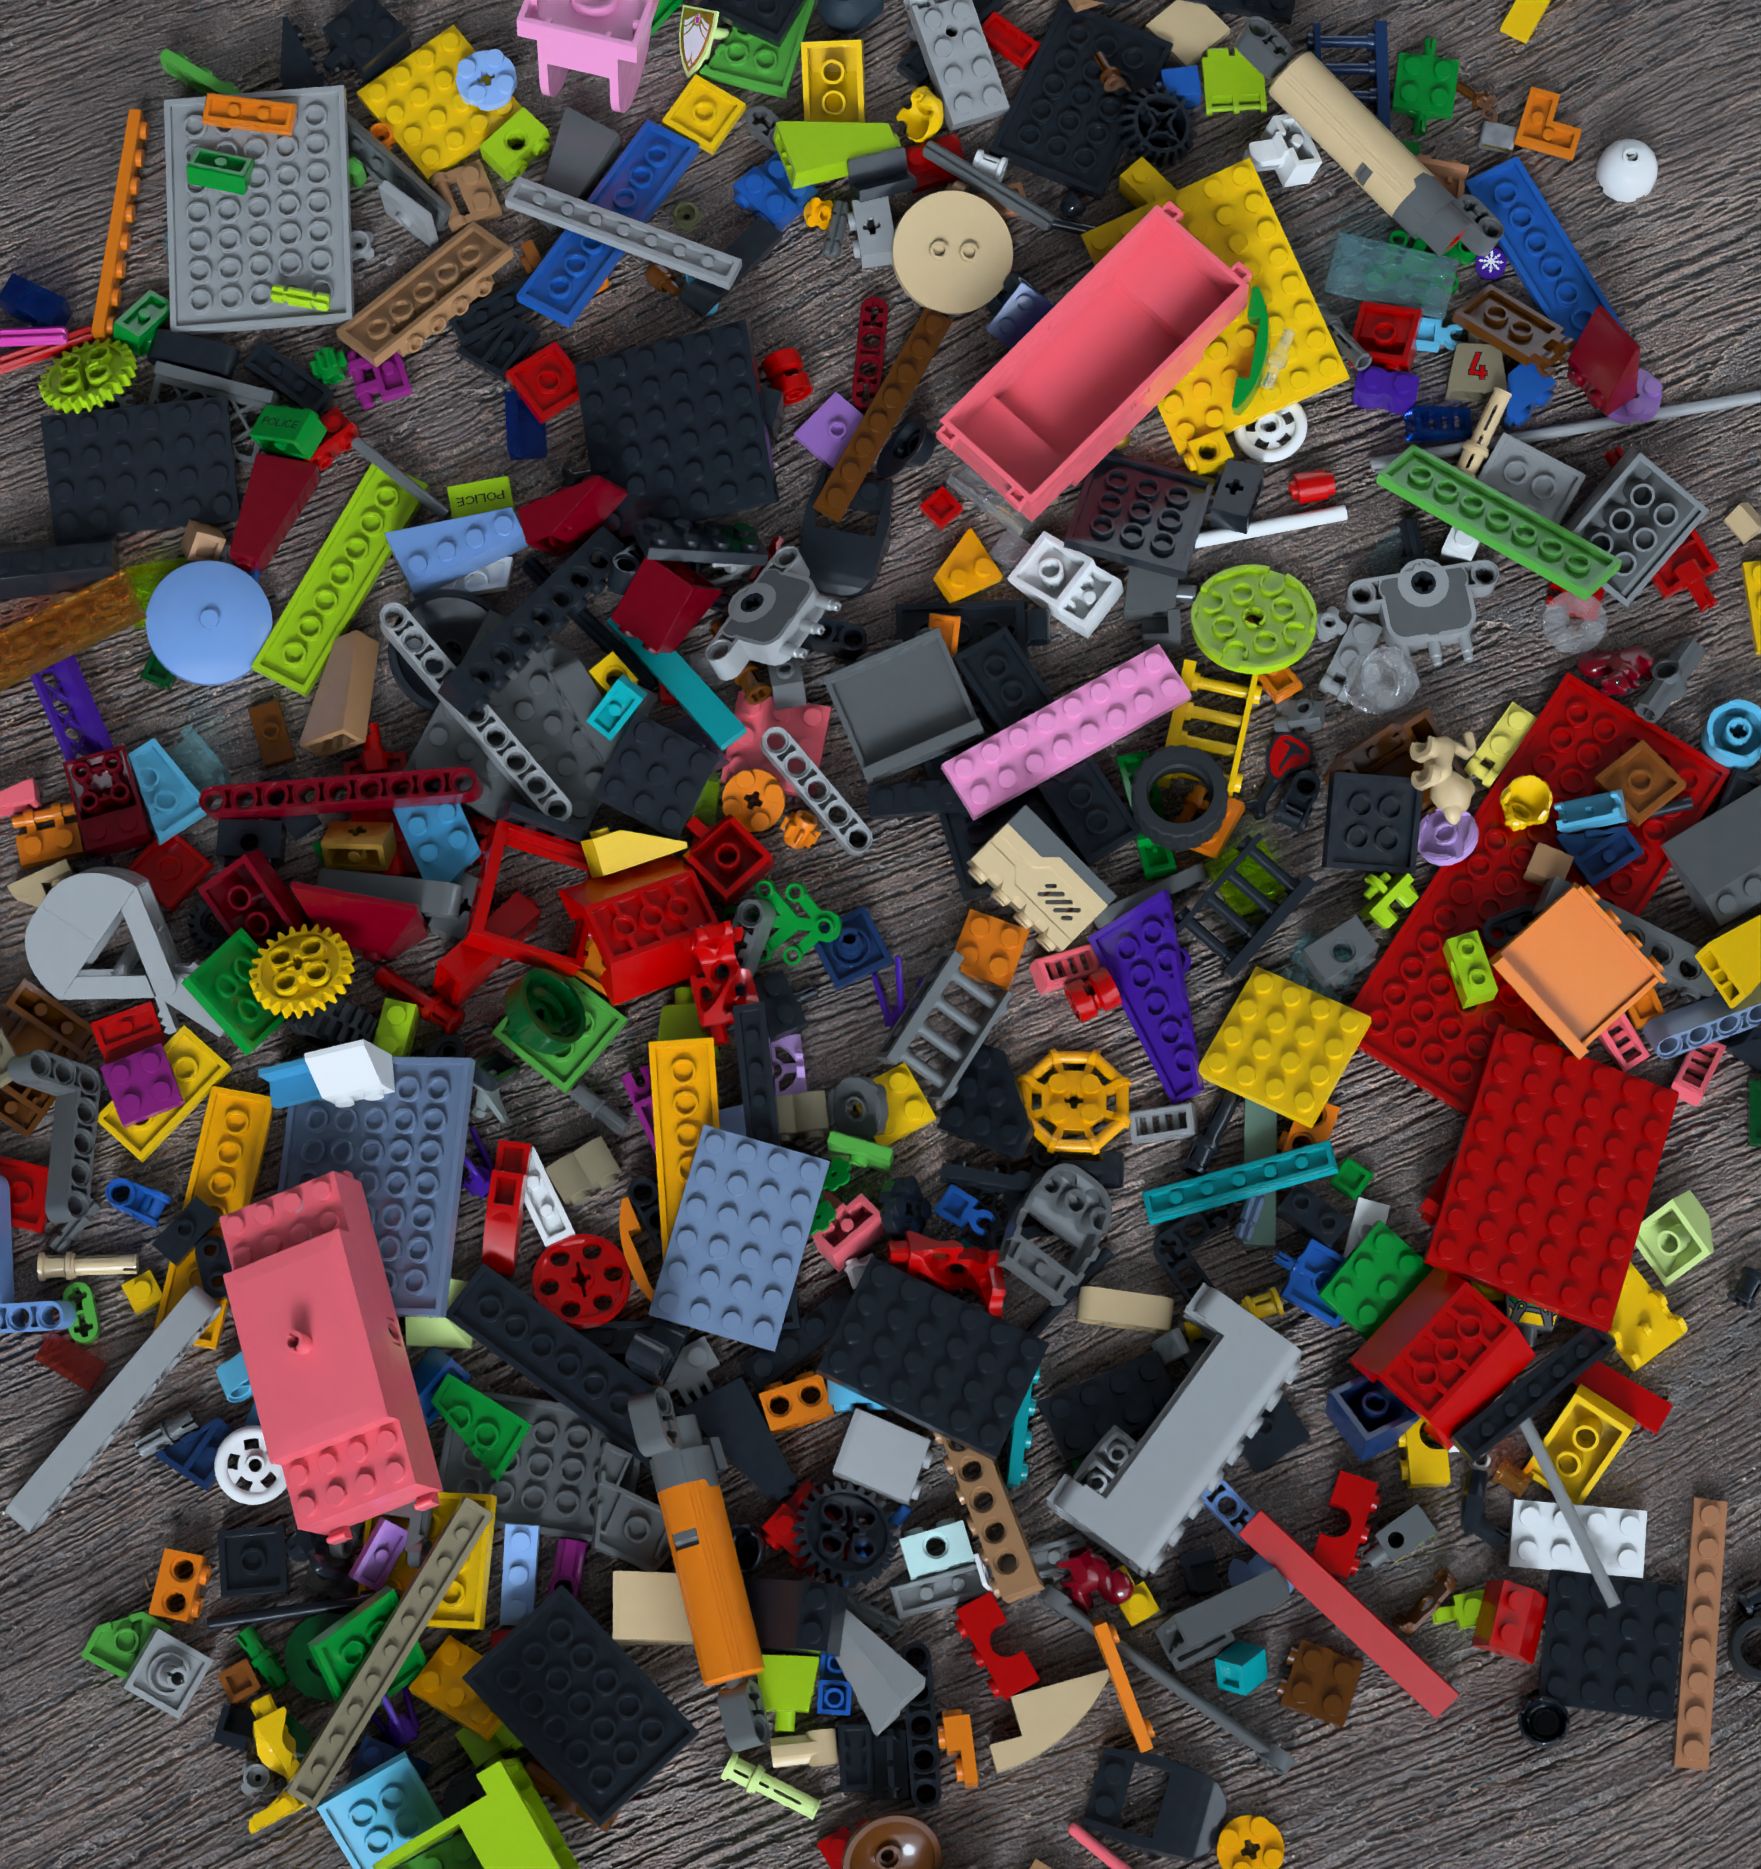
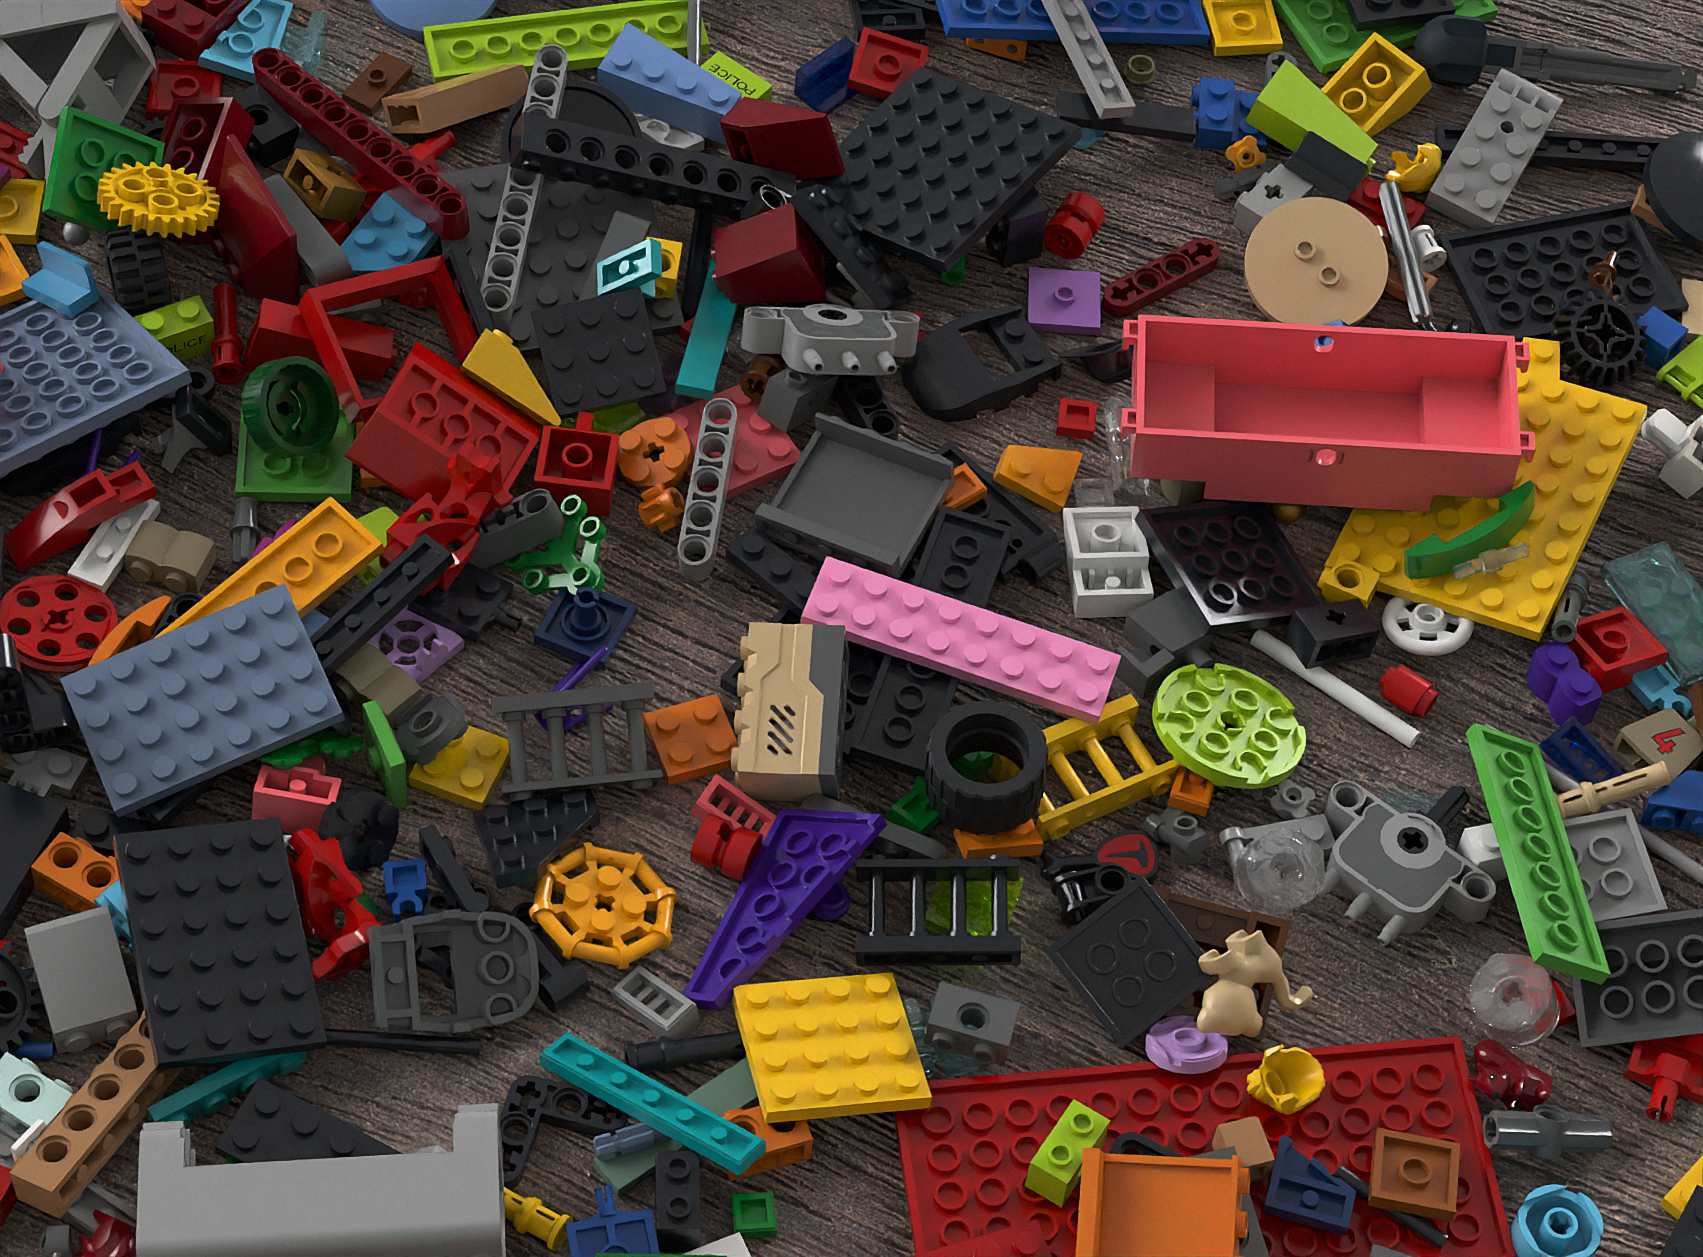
camera: 40 degrees right, 20 degrees down
white slope [304,1039,395,1108] -> none
reddish brown cylinder [645,262,682,297] -> none
reddish brown plate [812,307,953,523] -> none
red plate [981,11,1041,71] -> none
tan beam [1076,1286,1174,1334] -> none
lime hips [1359,872,1419,929] -> none
light yellow plate [1463,702,1537,789] -> none
medium azure hinge [1554,789,1628,834] -> none

